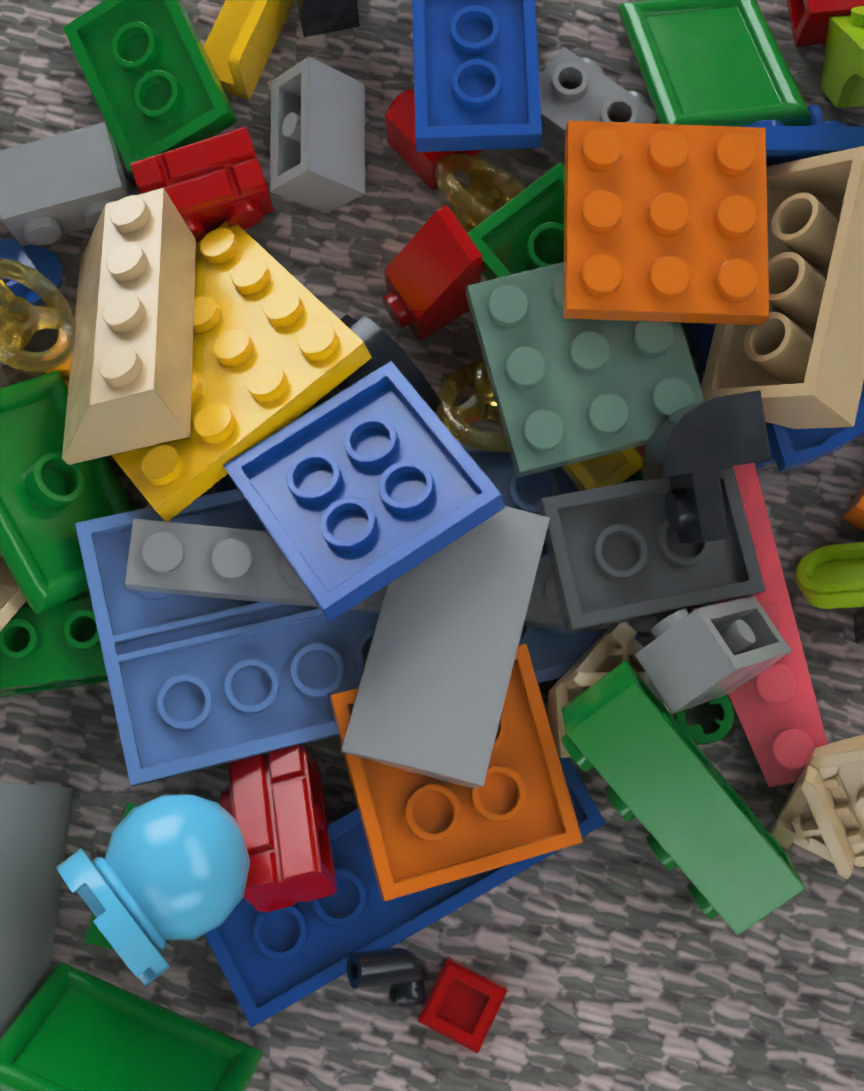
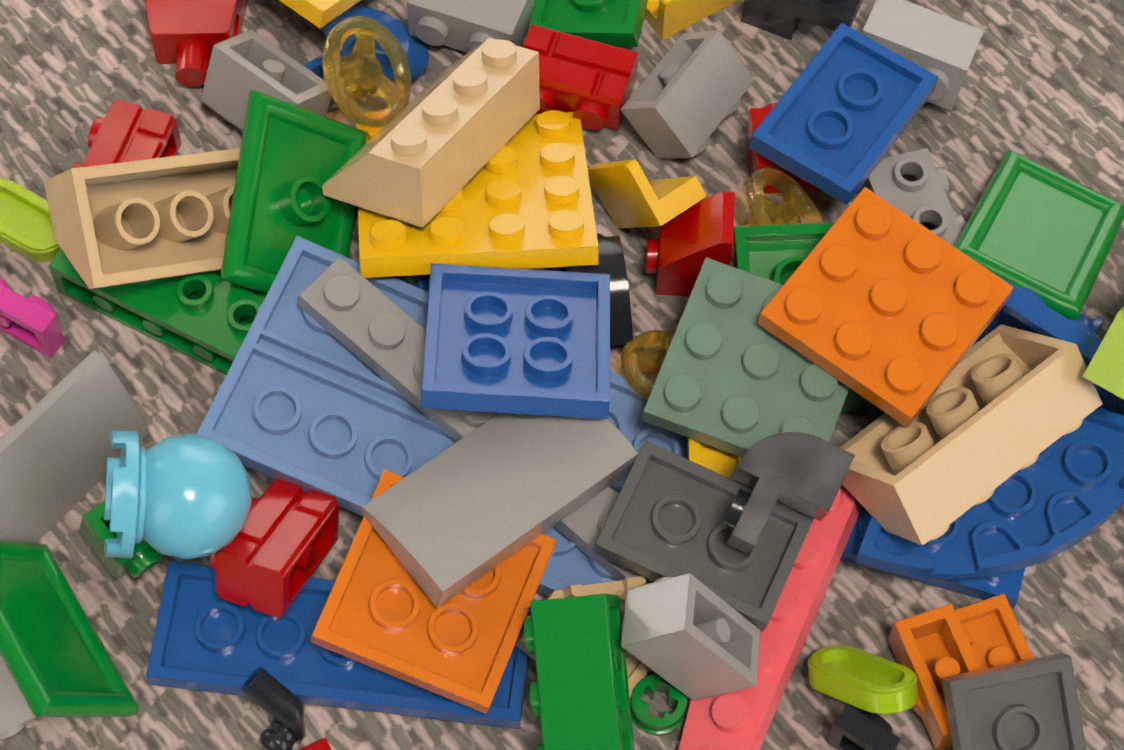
camera: 30 degrees right, 15 degrees down
none -> yellow panel [587,159,707,228]

